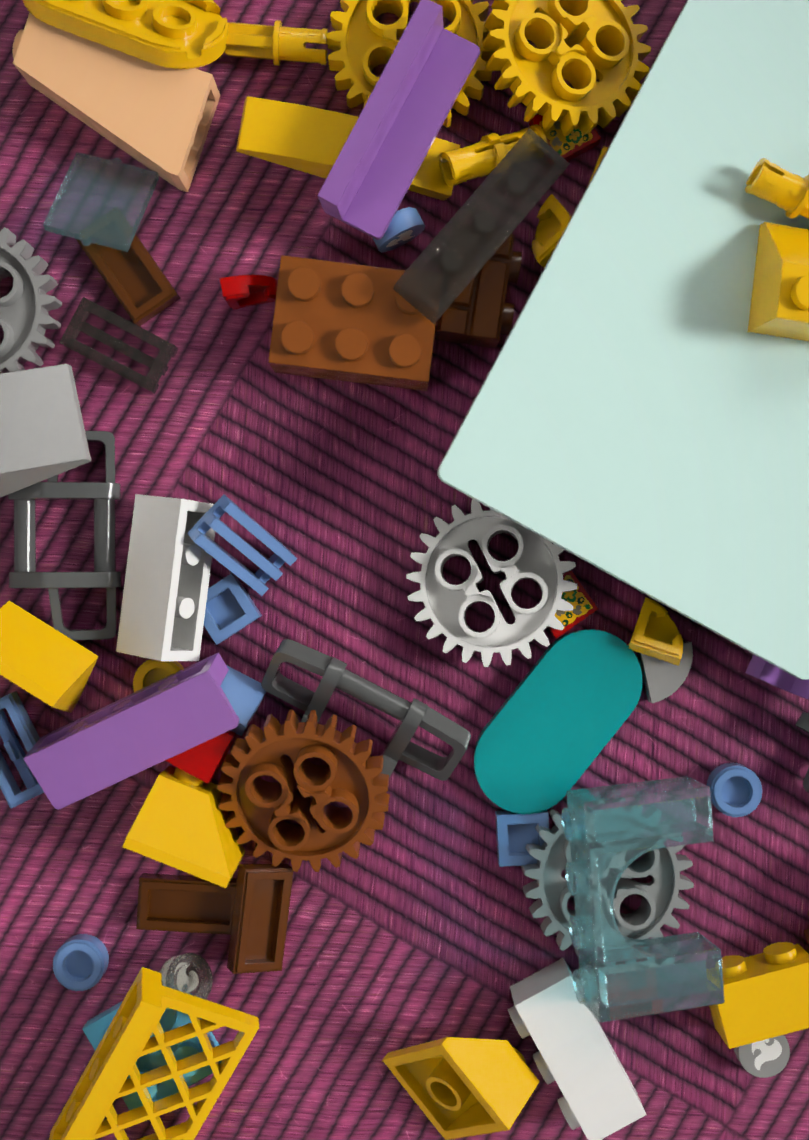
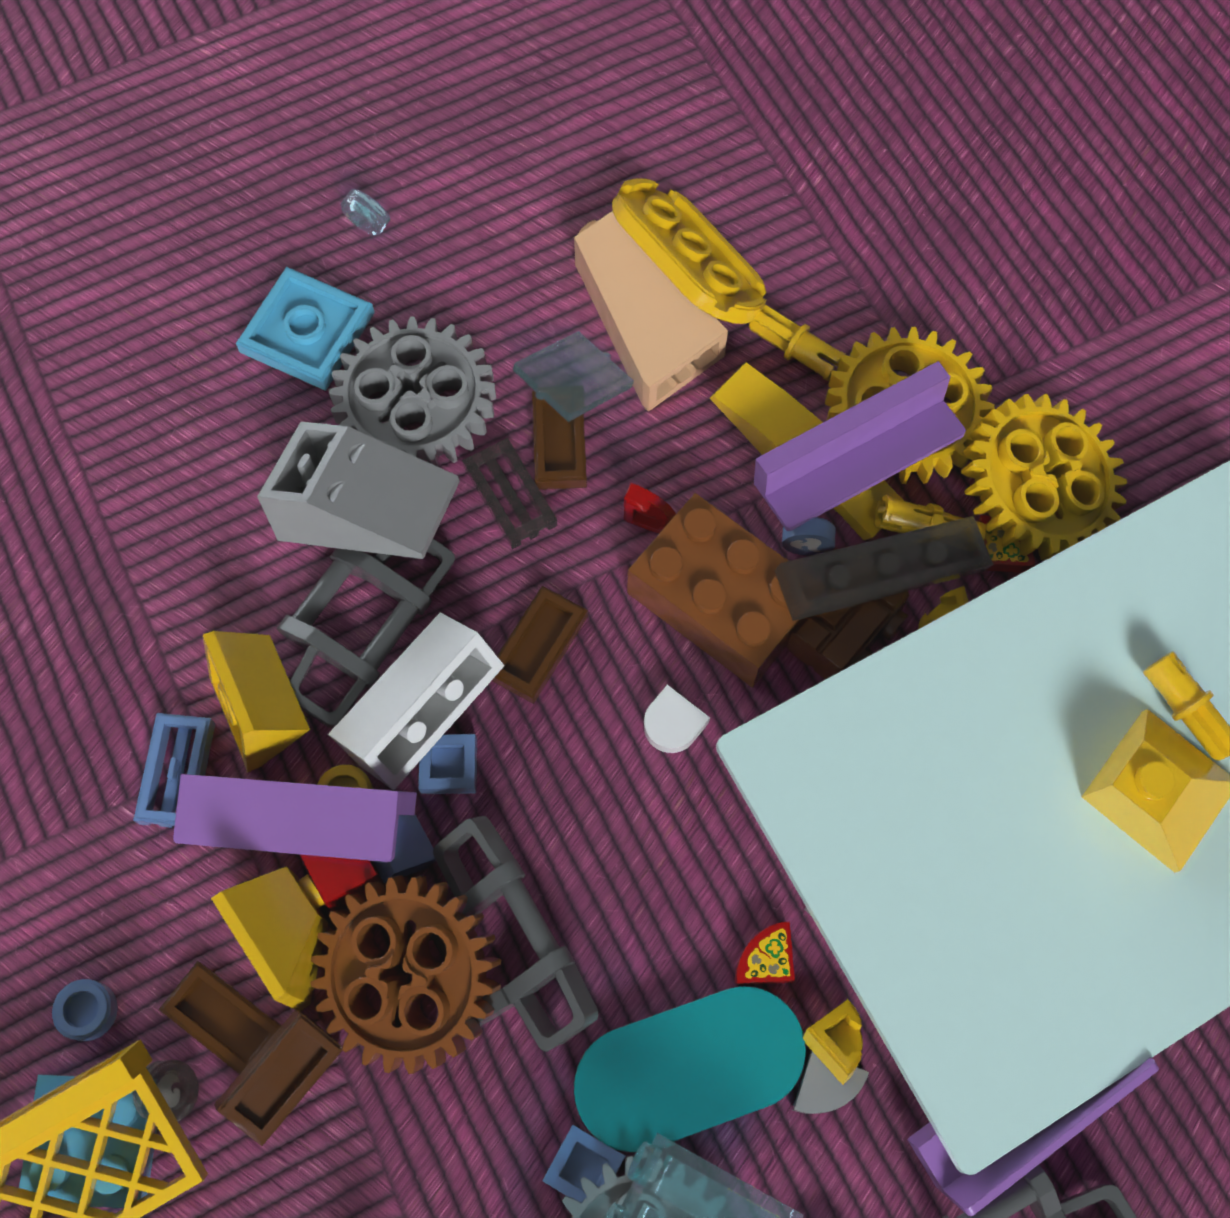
camera: 30 degrees right, 20 degrees down
medium blue tile [187,494,297,596] -> none
white gear [406,499,577,667] -> none
none -> reddish brown tile [492,586,588,704]
none -> white tile [644,685,710,753]

